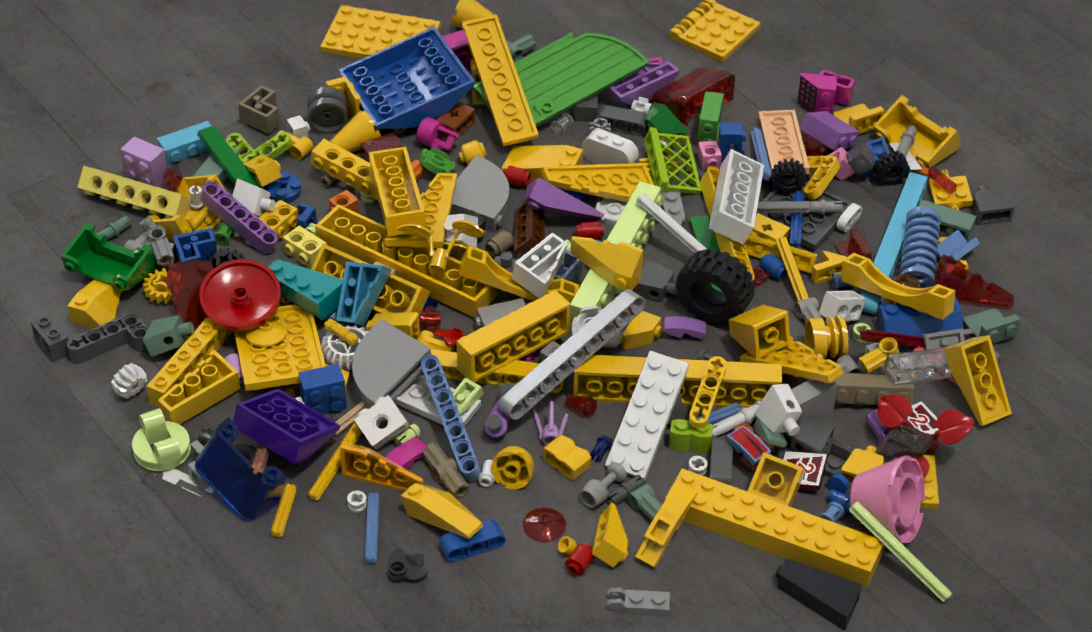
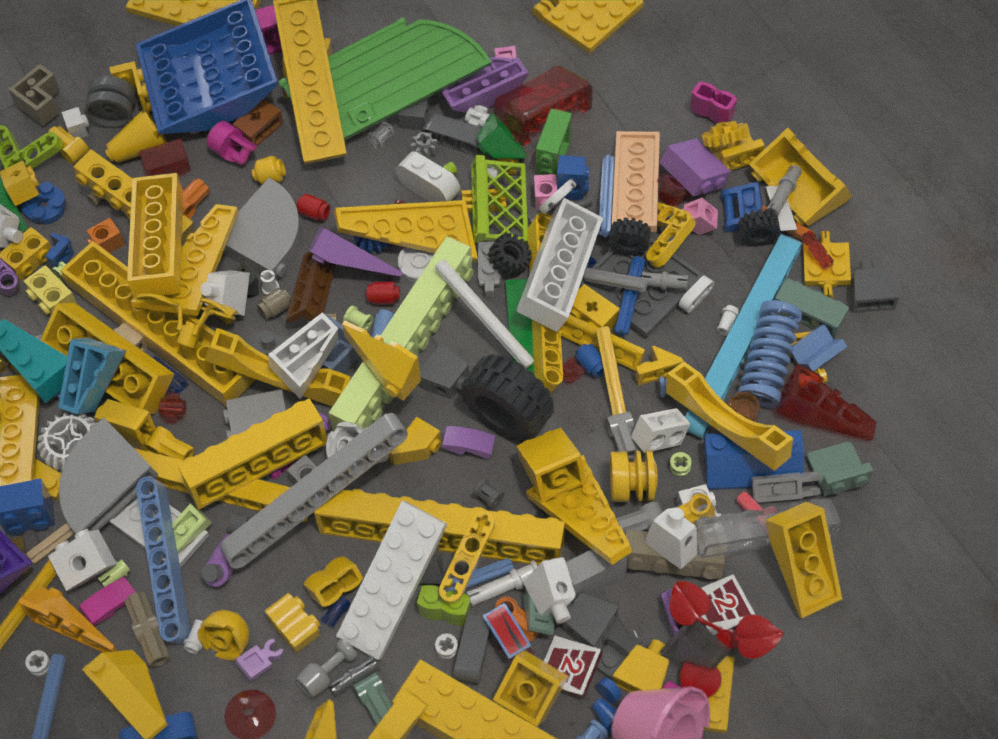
camera: 10 degrees right, 15 degrees up
yellow axle [325,319,359,346] -> none
bright green tile [419,148,456,174] -> none
red plate [434,328,465,346] -> none
yellow slope [501,145,583,181] -> none
sand green piece [506,34,536,63] -> none
lavender plant [532,401,568,445] -> none
clear red cone [565,394,597,416] -> none
dark pink slope [797,73,837,115] -> none
clear red panel [835,228,872,259] -> none
dark grey brick [847,142,875,175] -> none
dark red axle [860,329,925,348] -> none
none -> lavender plate [235,639,283,682]
none -> white pin [260,270,280,295]
none -> yellow brick [304,556,363,607]
none -> black tyre [488,233,532,277]
none -> white tile [538,179,576,214]
none -> white torso [644,508,697,569]
none -> yellow gear [701,121,750,149]
none -> white pin [716,305,739,336]

